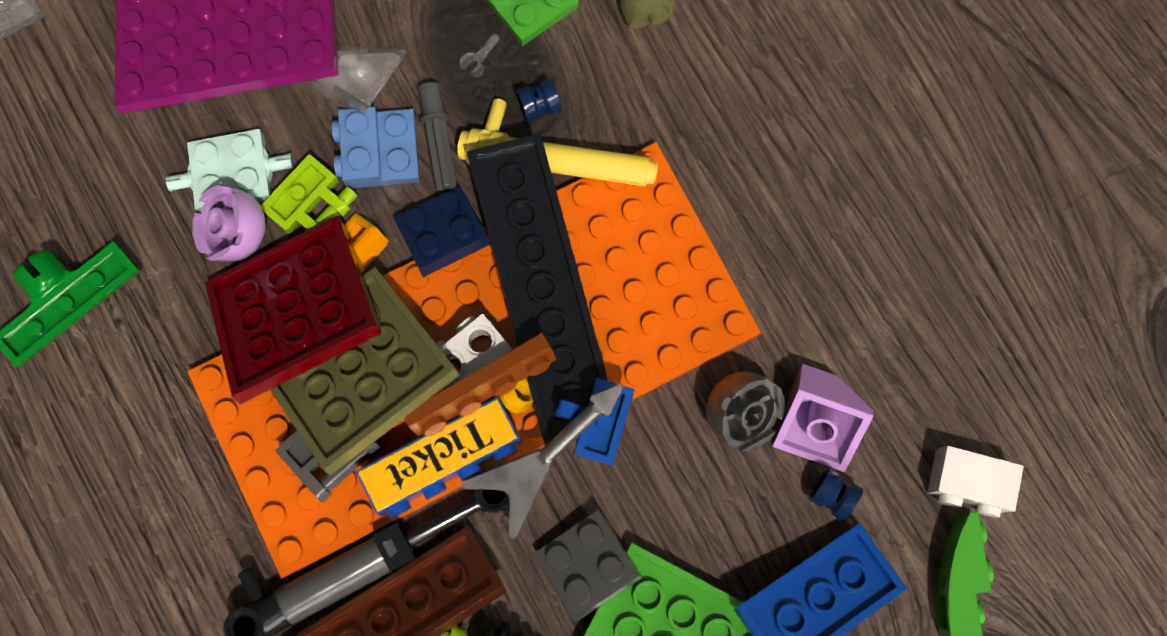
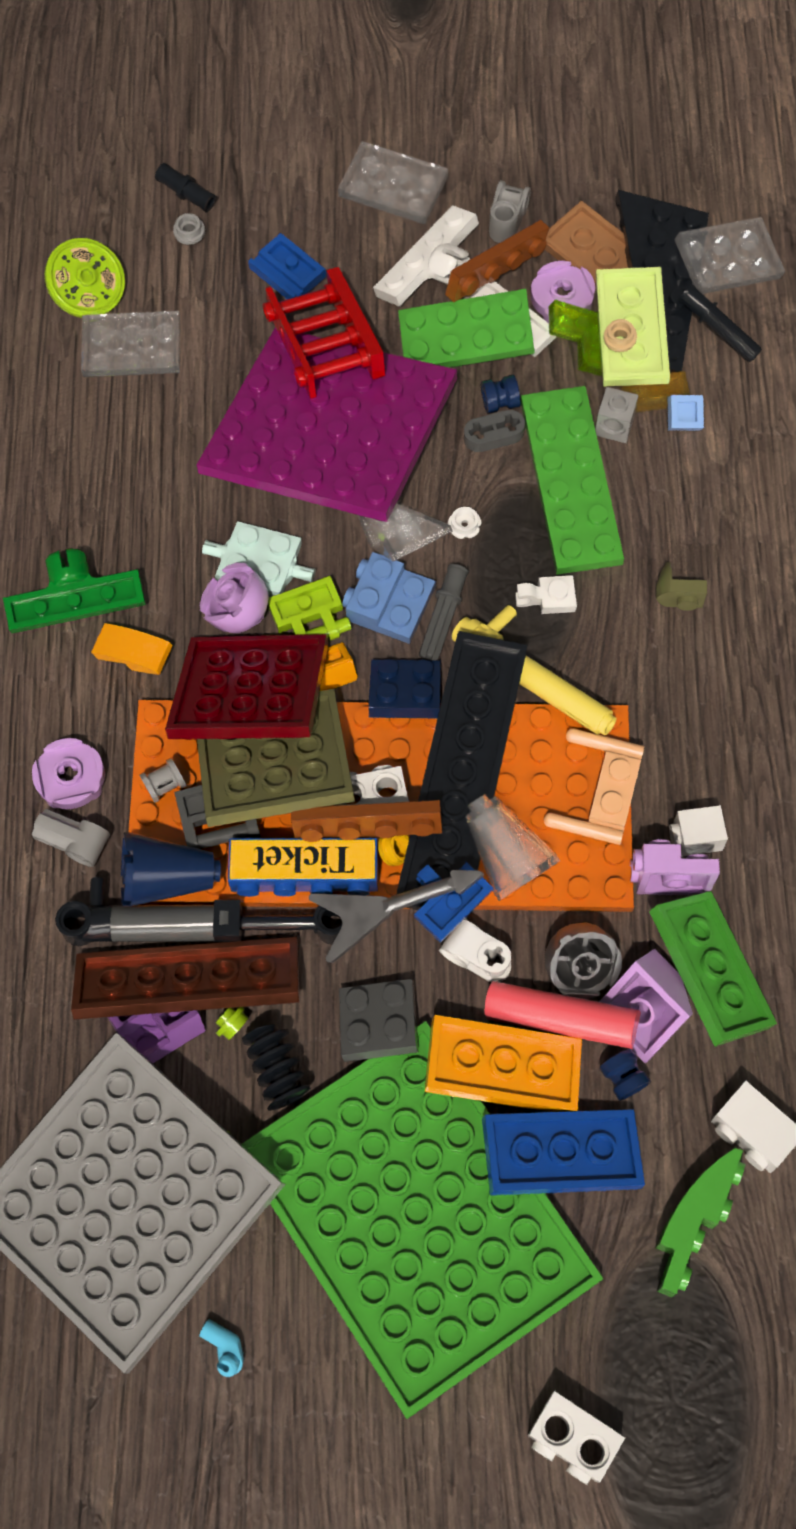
camera: 35 degrees right, 10 degrees down
clear hand [460,34,500,77] -> none
dark blue wheel [516,78,562,123] -> none
none -> lavender plate [32,738,105,809]
none -> light grey piece [32,809,110,867]
none -> light orange slope [91,623,173,675]
none -> dark blue cone [121,832,221,907]
none -> light grey bush [140,758,186,803]
none -> light orange plate [424,1015,582,1112]
none -> white piece [439,920,511,982]
none -> white plate [448,507,481,539]
none -> clear cone [465,794,561,901]
none -> coral brick [485,981,641,1049]
none -> white plate [515,575,577,614]
none -> light nougat plate [544,728,645,845]
none -> lavender plate [630,839,720,895]
none -> bright green plate [649,891,777,1046]
none -> white brick [669,805,728,857]

